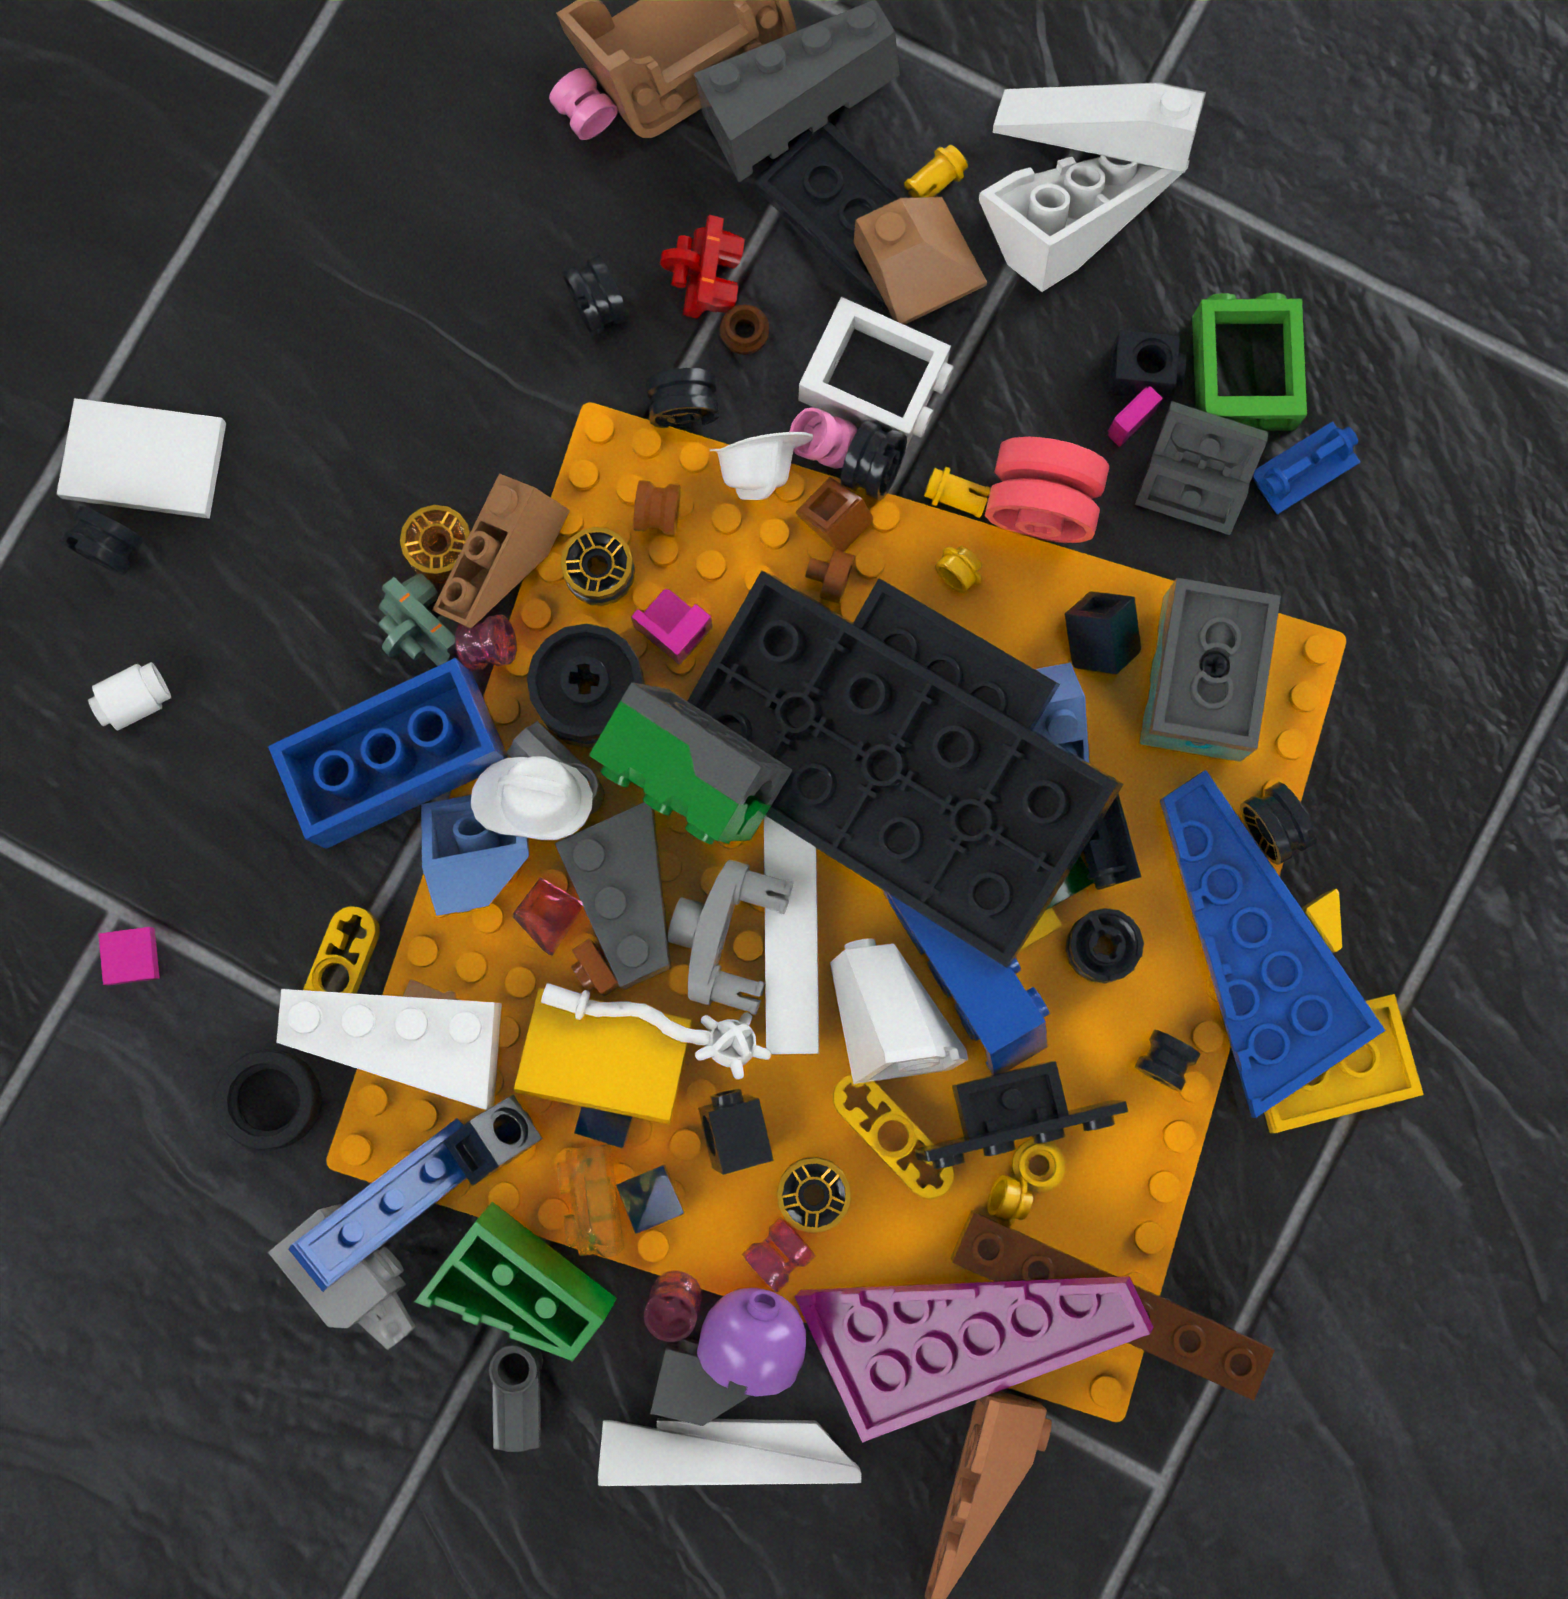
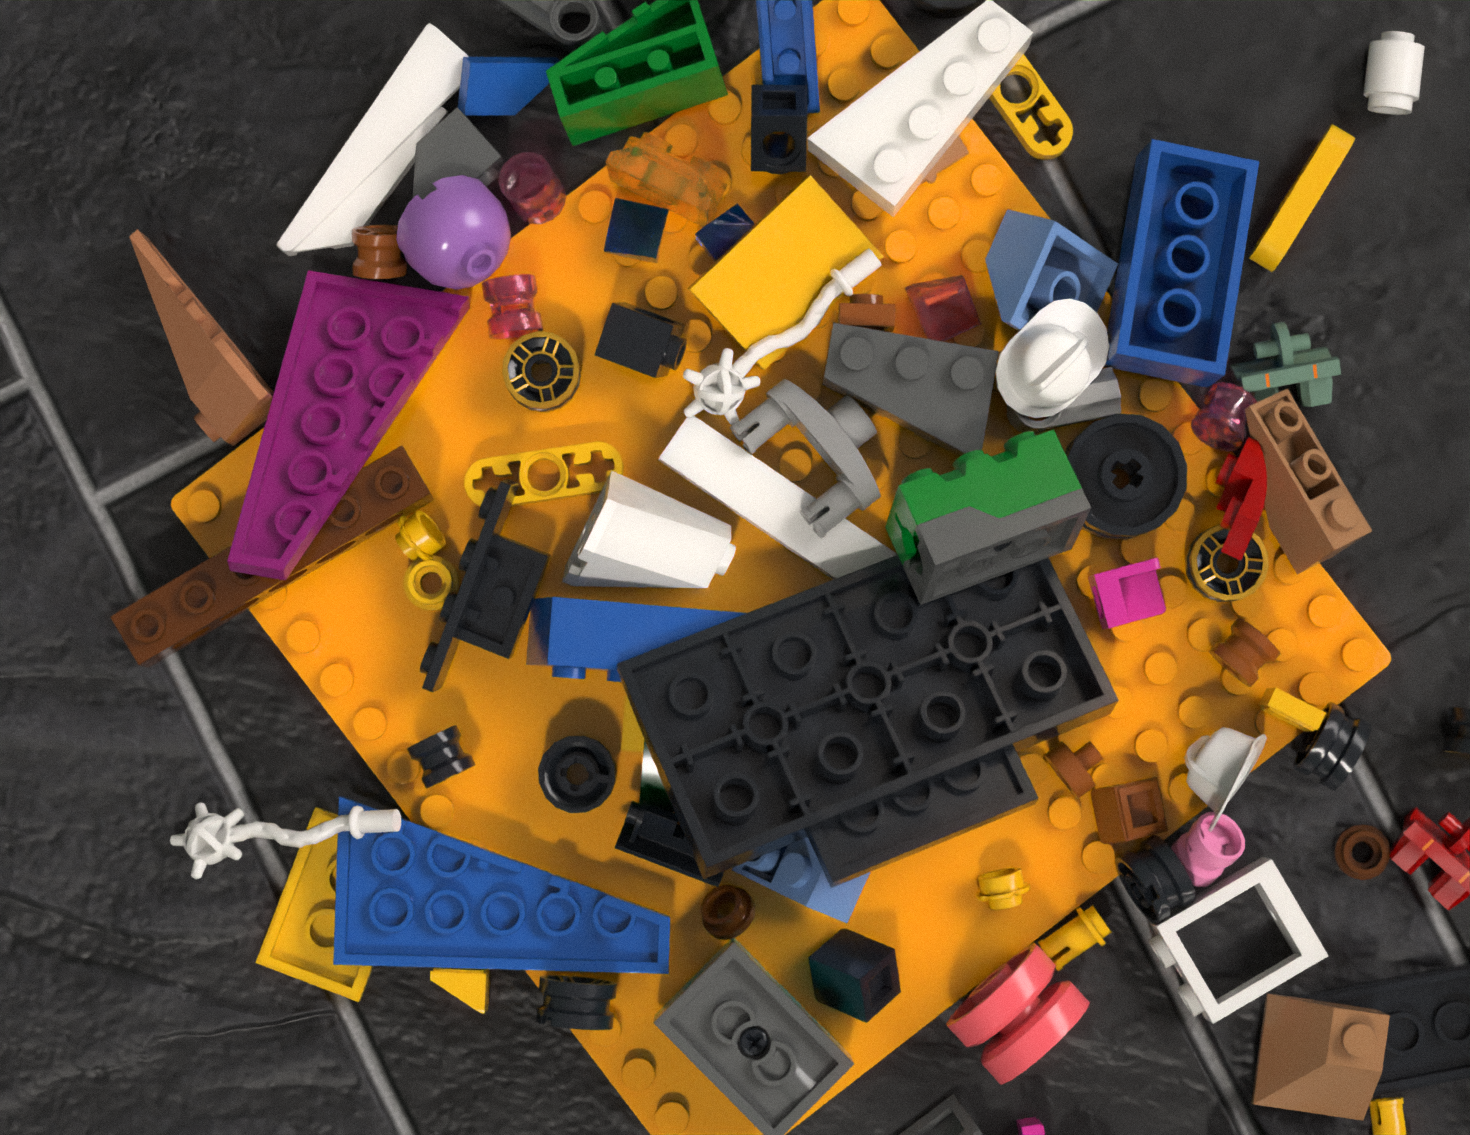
camera: 125 degrees right, 5 degrees up
clear orange wheel [400,505,471,583] -> none
none -> white piece [170,803,401,879]
none -> dark orange wheel [351,225,407,279]
none -> blue tile [458,57,560,116]
none -> reddish brown plate [701,885,755,940]
none -> red slope [1215,437,1267,560]
none -> yellow beam [1249,124,1355,272]
none -> yellow tile [1258,688,1326,732]

